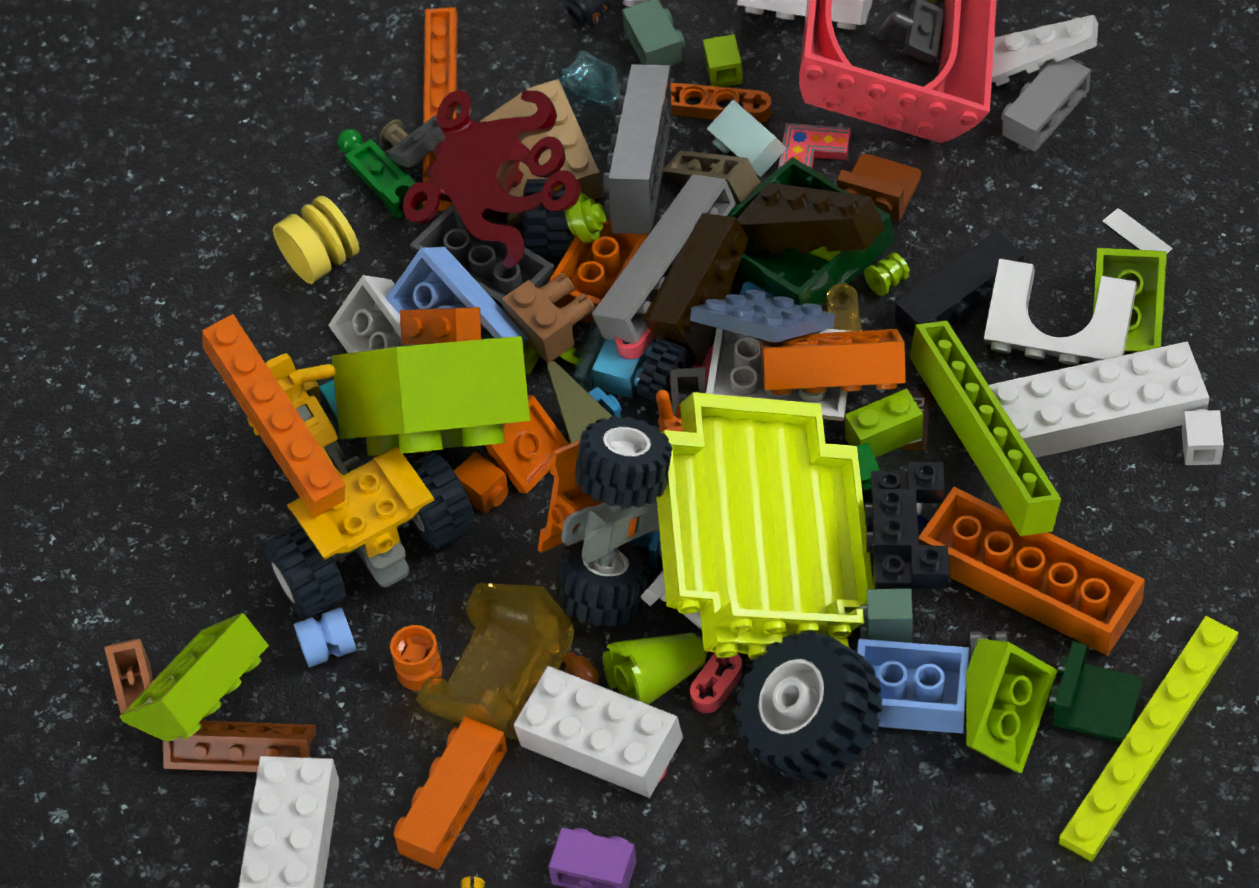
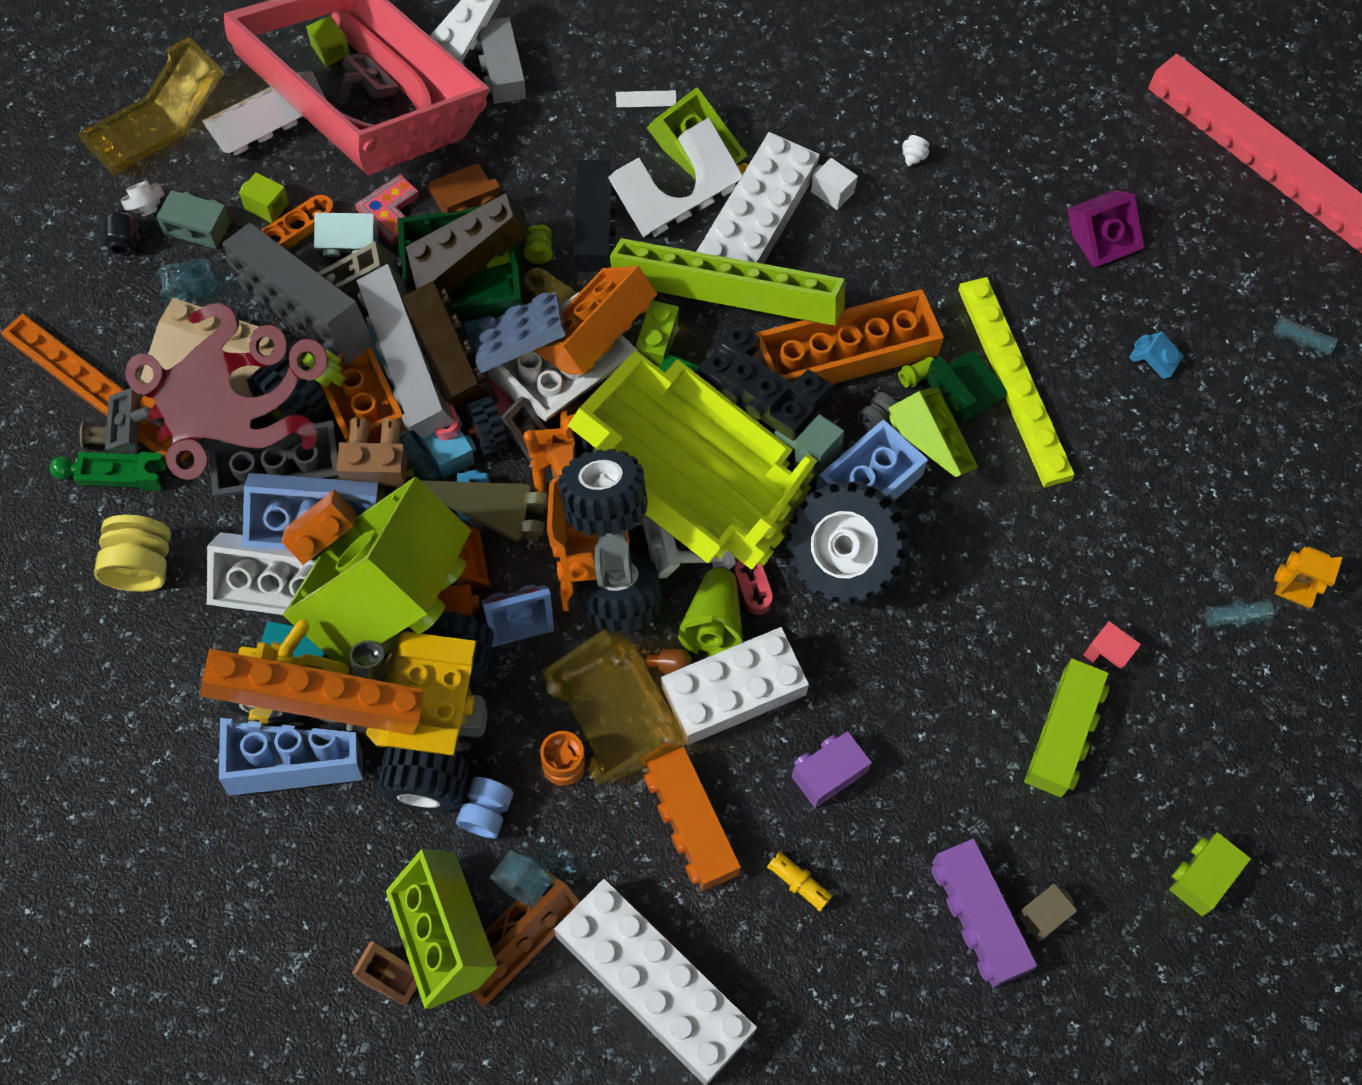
camera: 60 degrees left, 10 degrees up
none -> light blue wedge [219,718,363,796]
none -> dark grey wheel [349,641,386,681]
none -> medium blue slope [481,585,555,647]
none -> clear light blue brick [490,850,553,908]
none -> lime pin [898,356,934,388]

